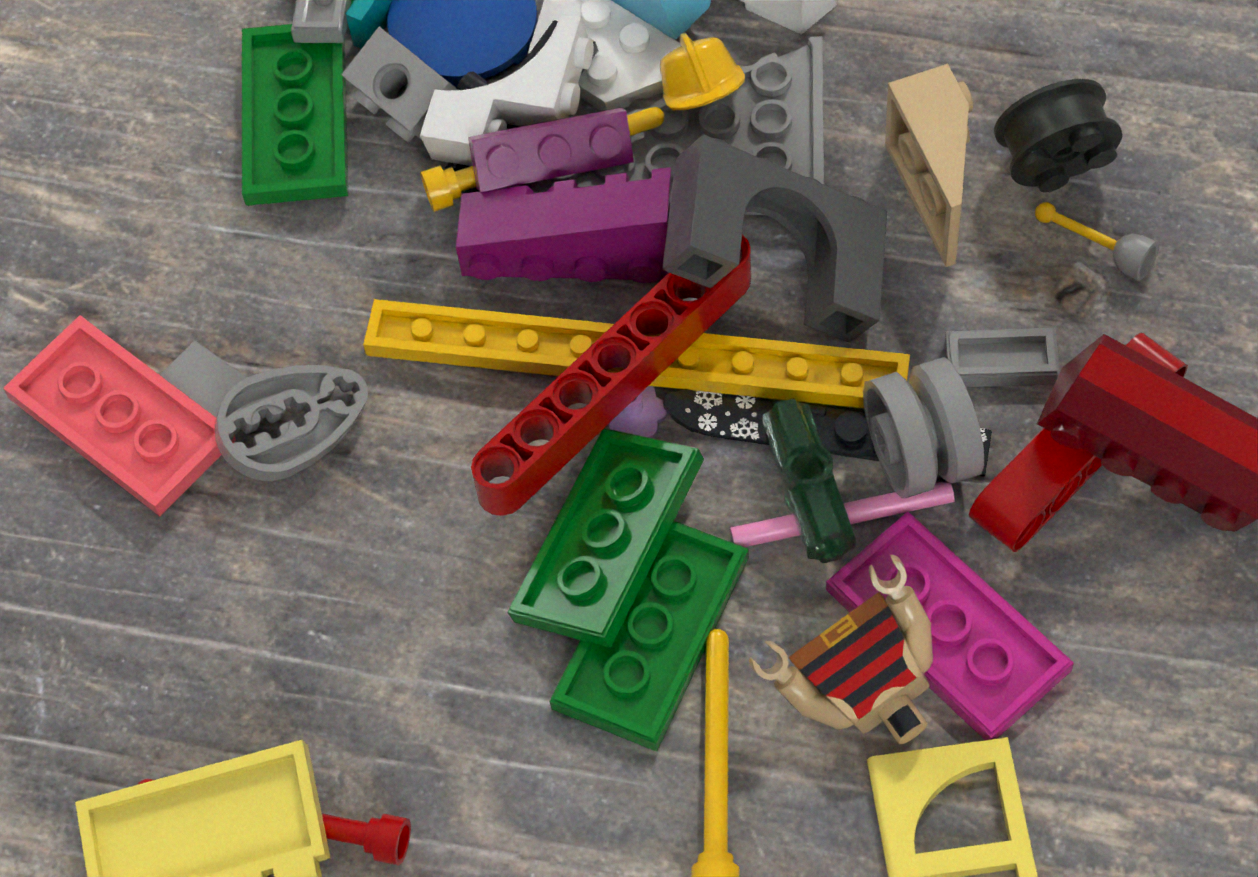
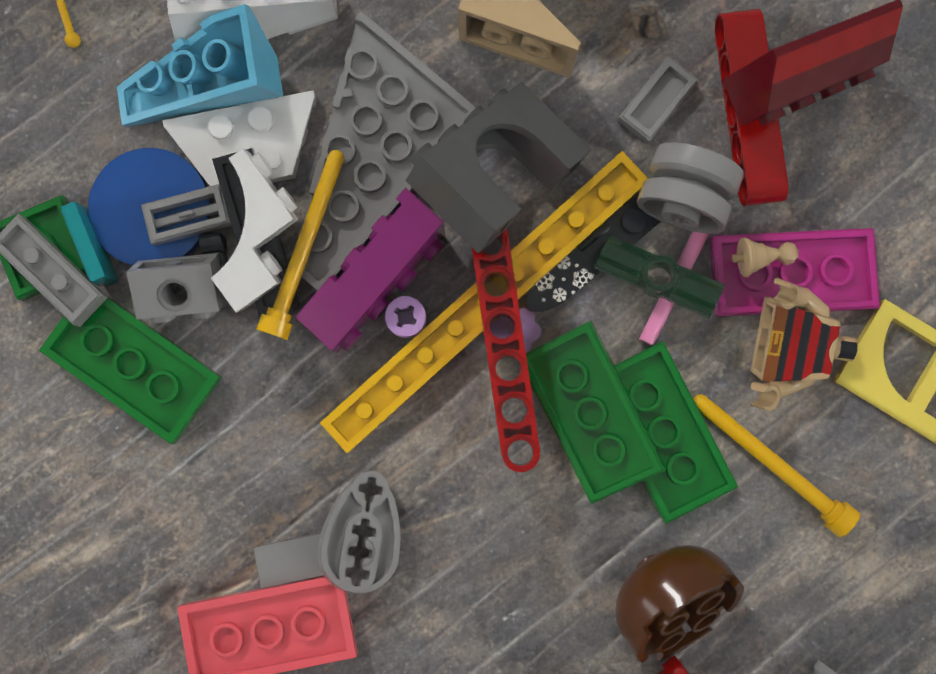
camera: 55 degrees left, 25 degrees up
magenta plate [468,108,634,192] -> none
yellow piece [660,33,745,110] -> none
none -> light grey tile [141,184,232,246]
none -> lavender wheel [385,296,427,339]
none -> reddish brown cylinder [616,545,744,663]
none -> tan piece [732,237,799,278]

